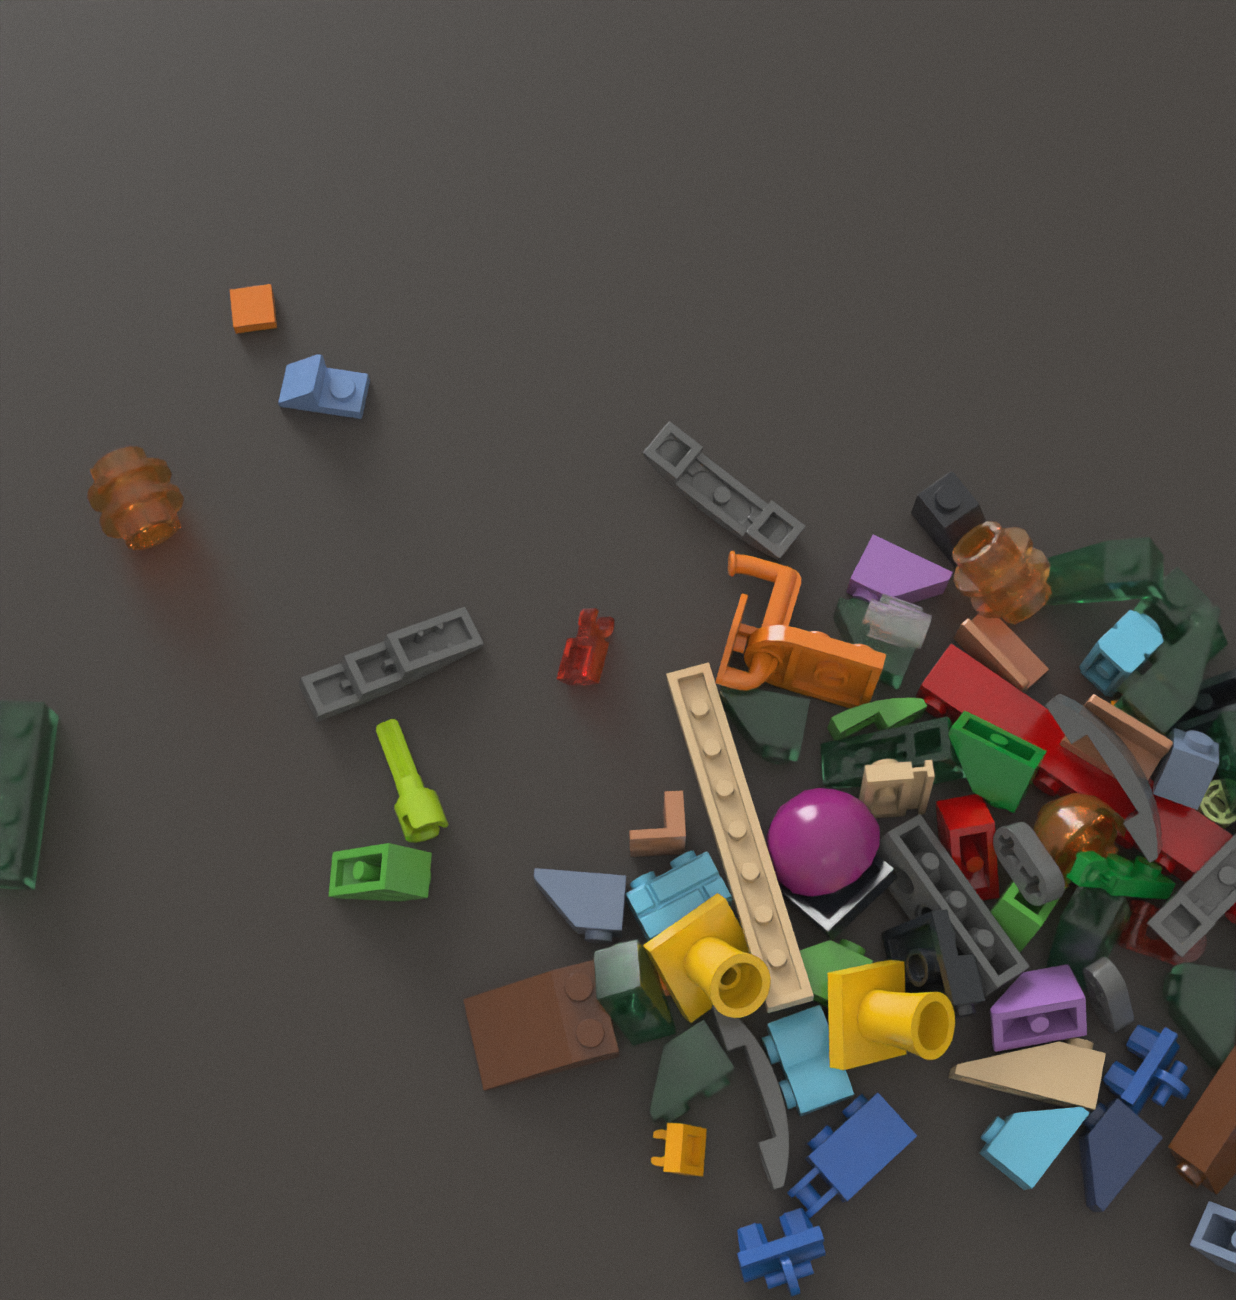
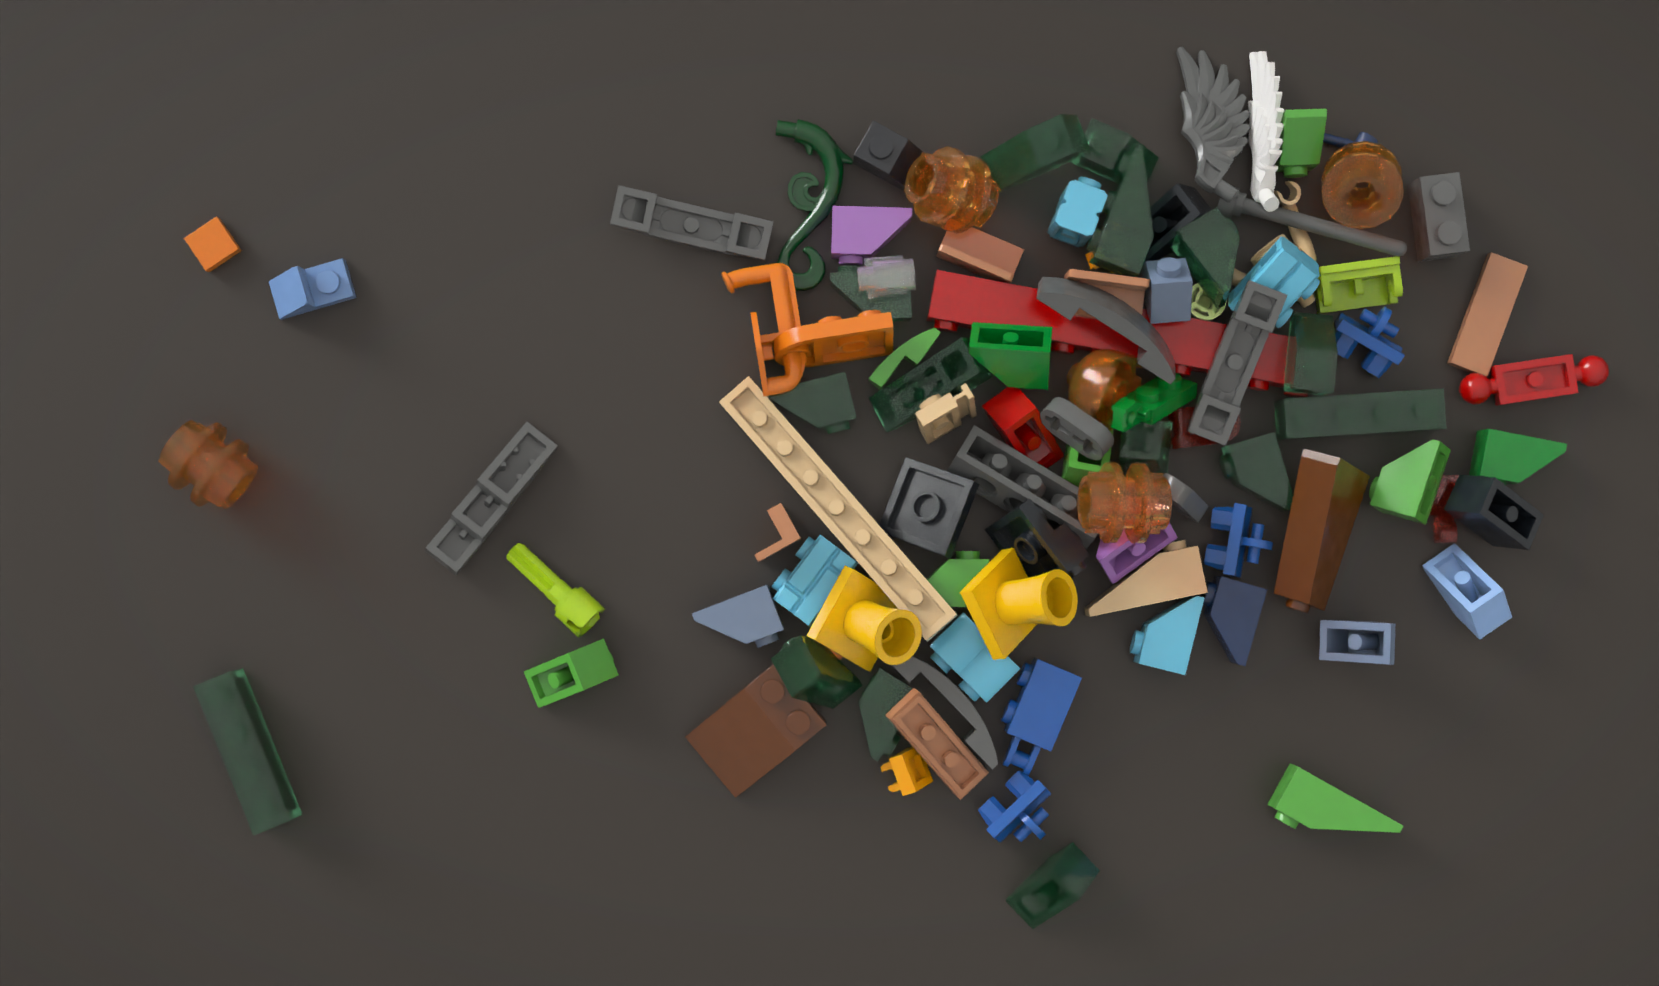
camera: 30 degrees left, 15 degrees up
clear red plate [556,608,615,685] -> none
magenta cylinder [766,788,880,897] -> none
none -> dark green plant [775,119,853,291]
none -> nougat tile [885,688,989,800]
none -> clear orange piece [1077,462,1172,544]

